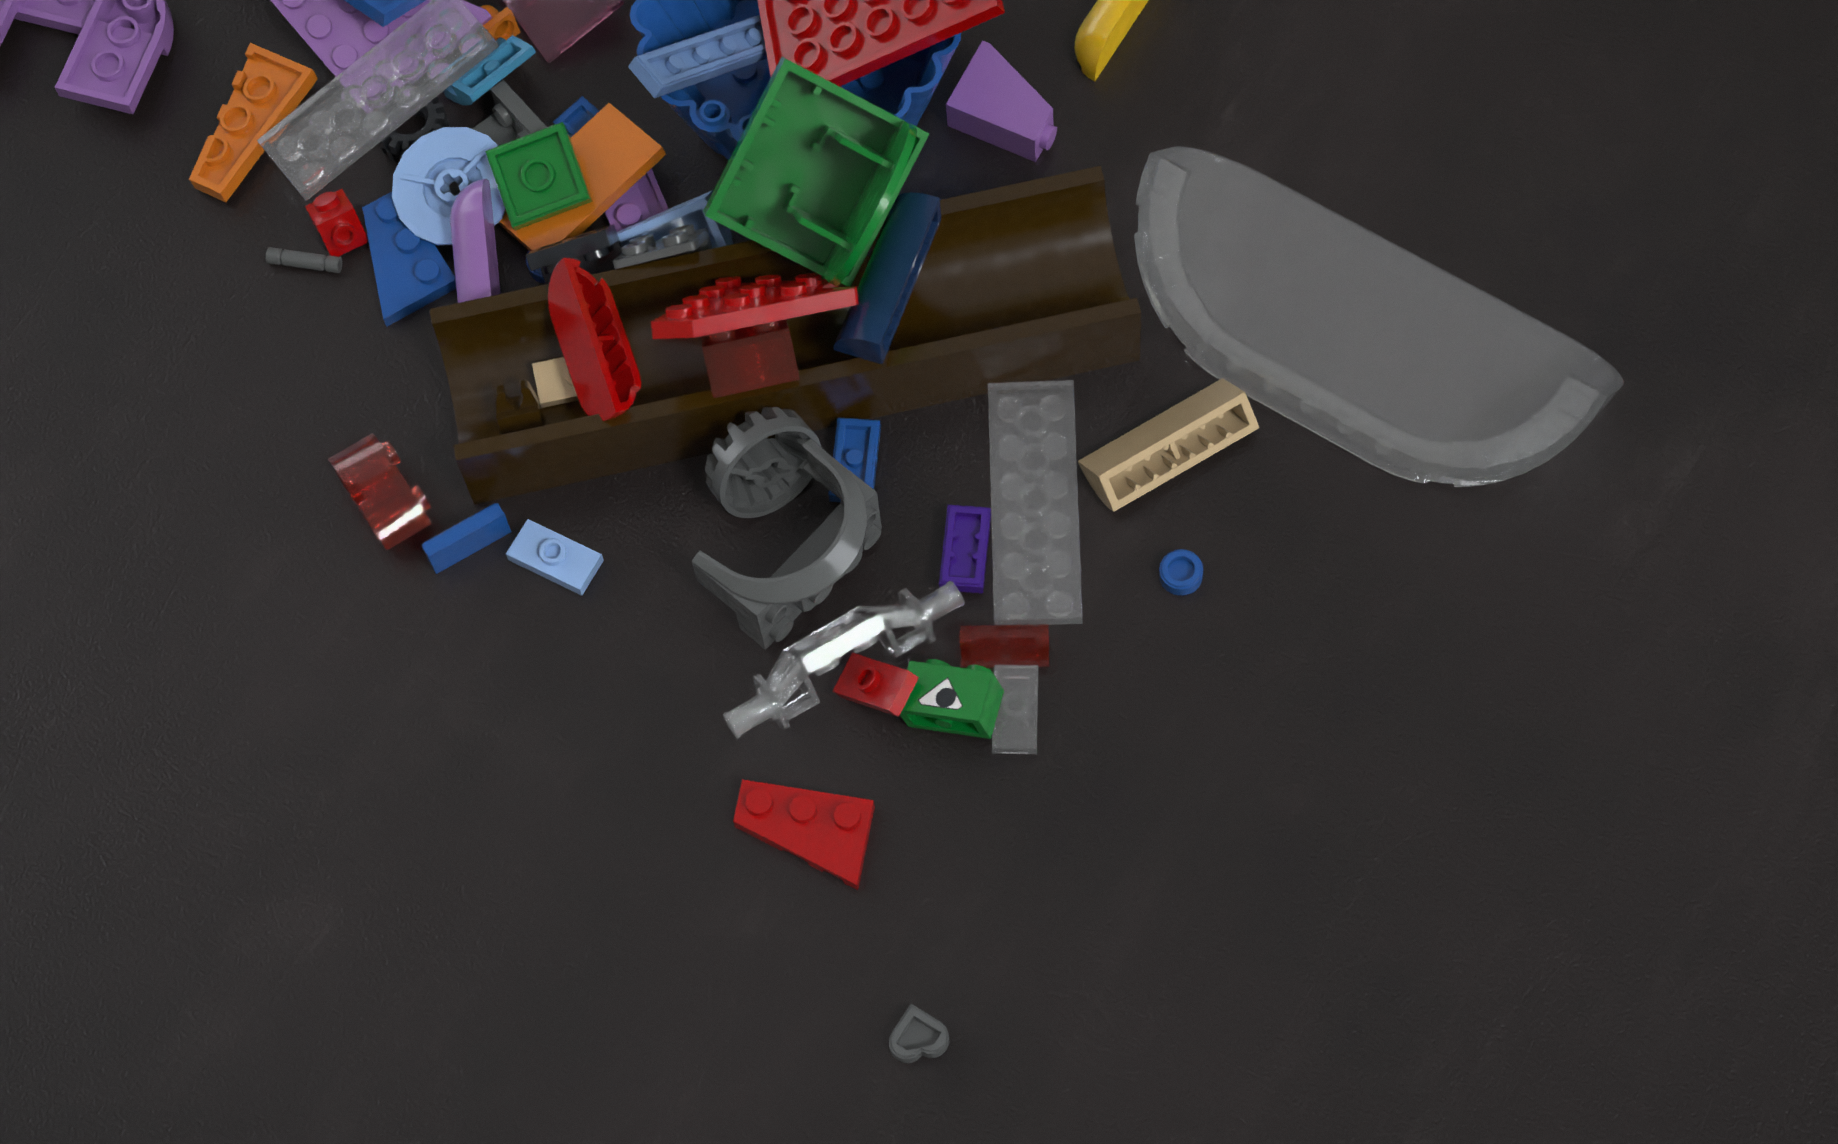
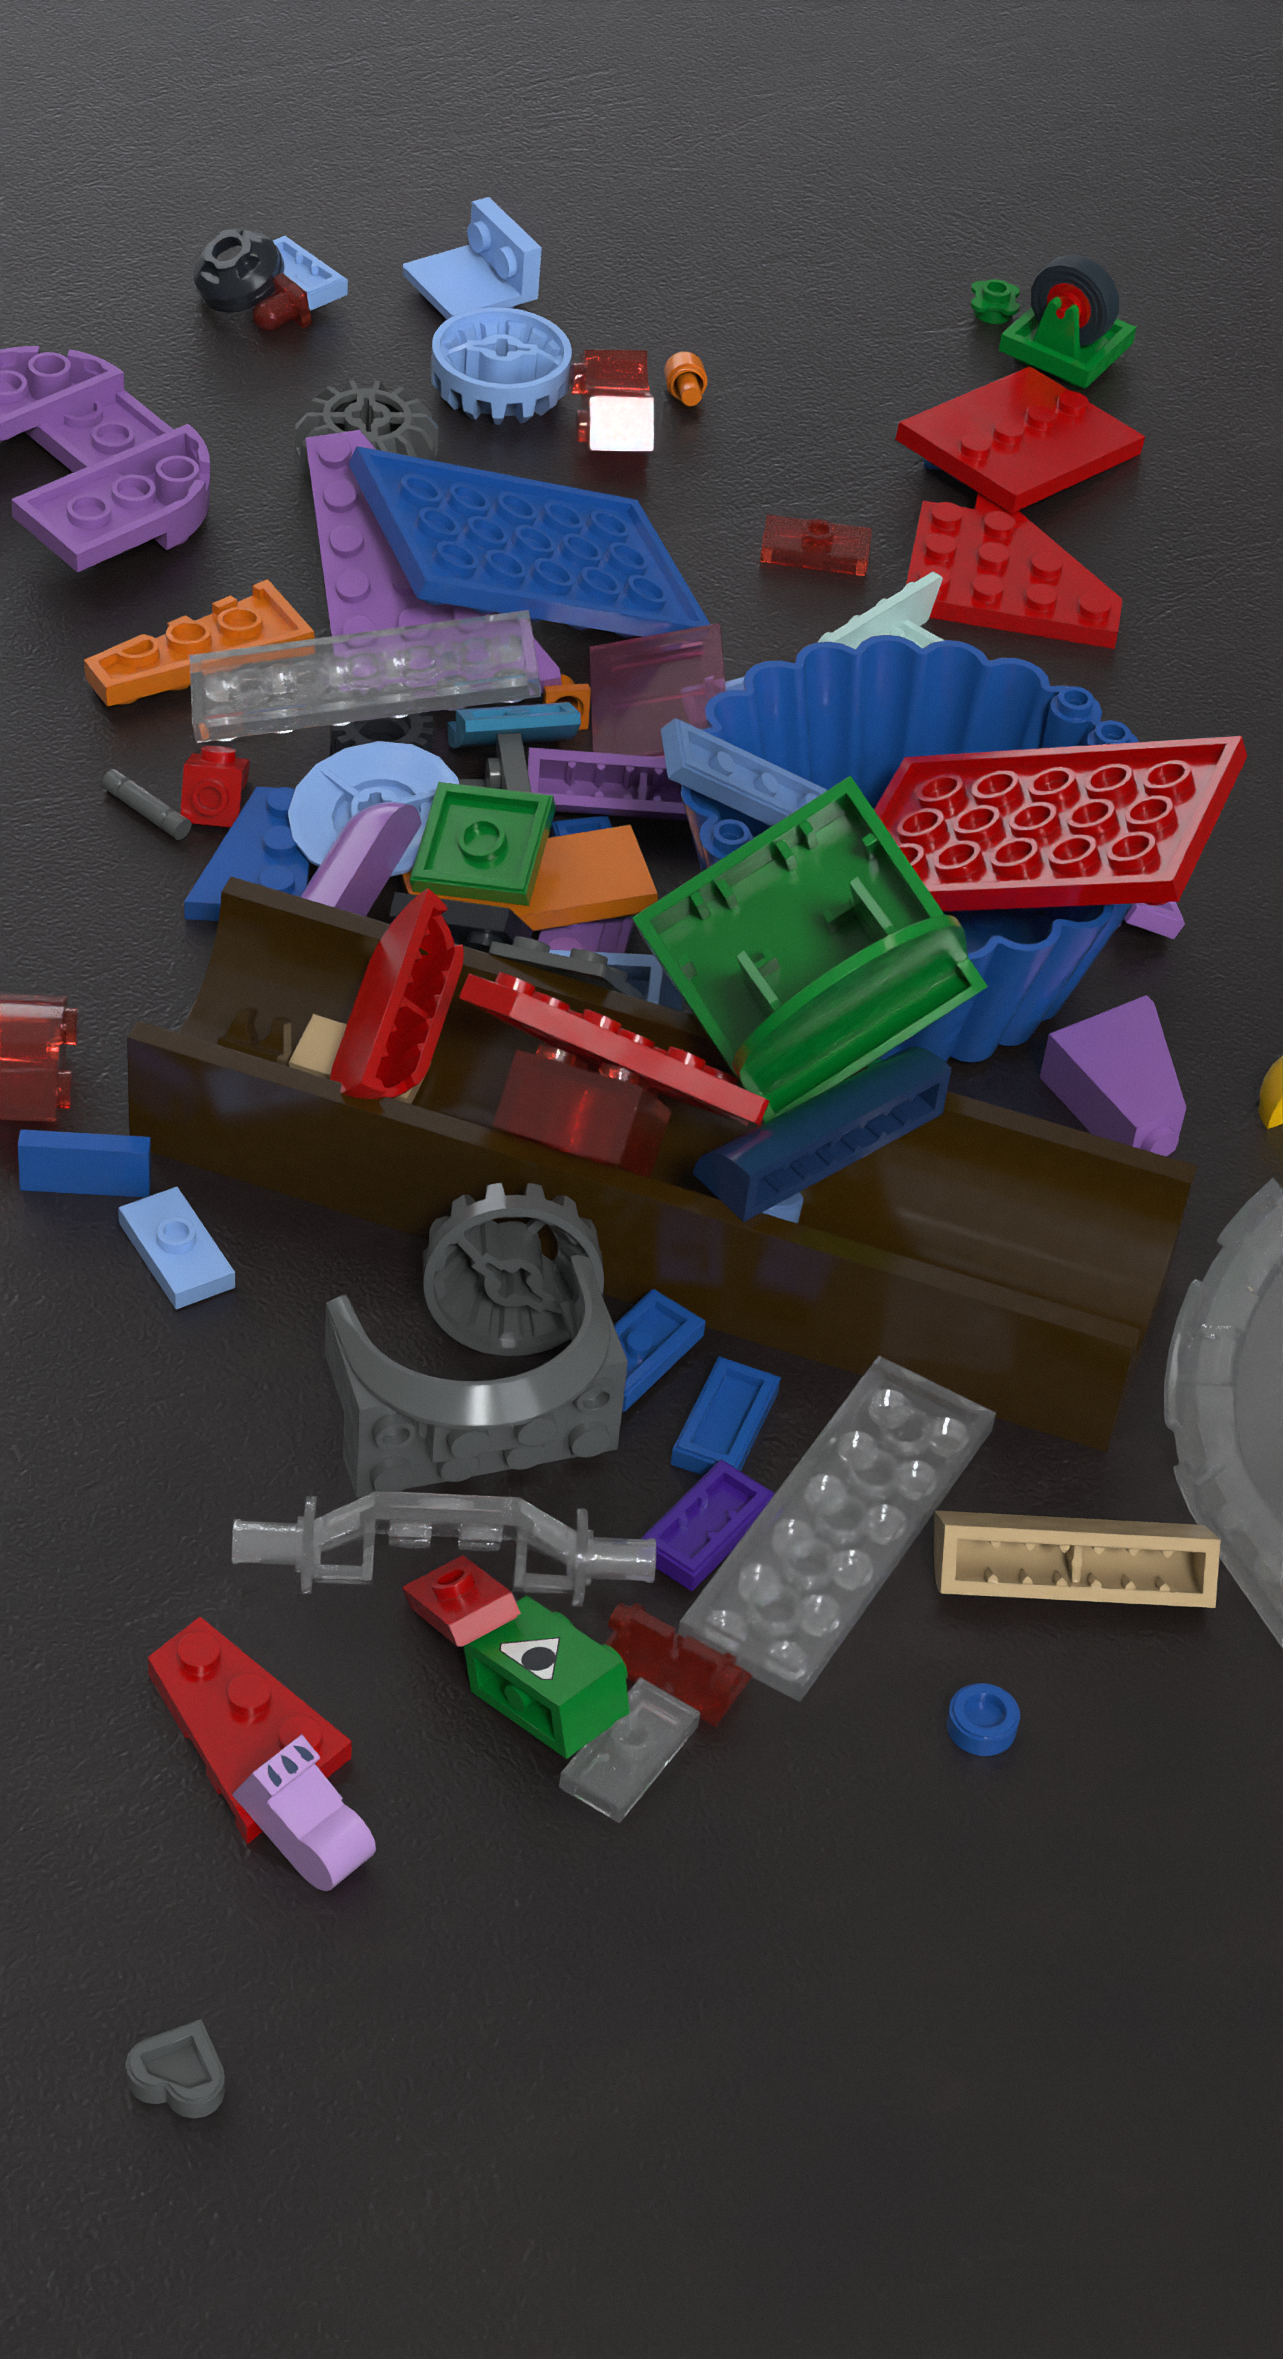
camera: 20 degrees right, 20 degrees down
none -> lavender leg [232,1735,376,1891]
none -> medium lavender brick [527,747,688,822]
none -> blue tile [671,1356,781,1476]

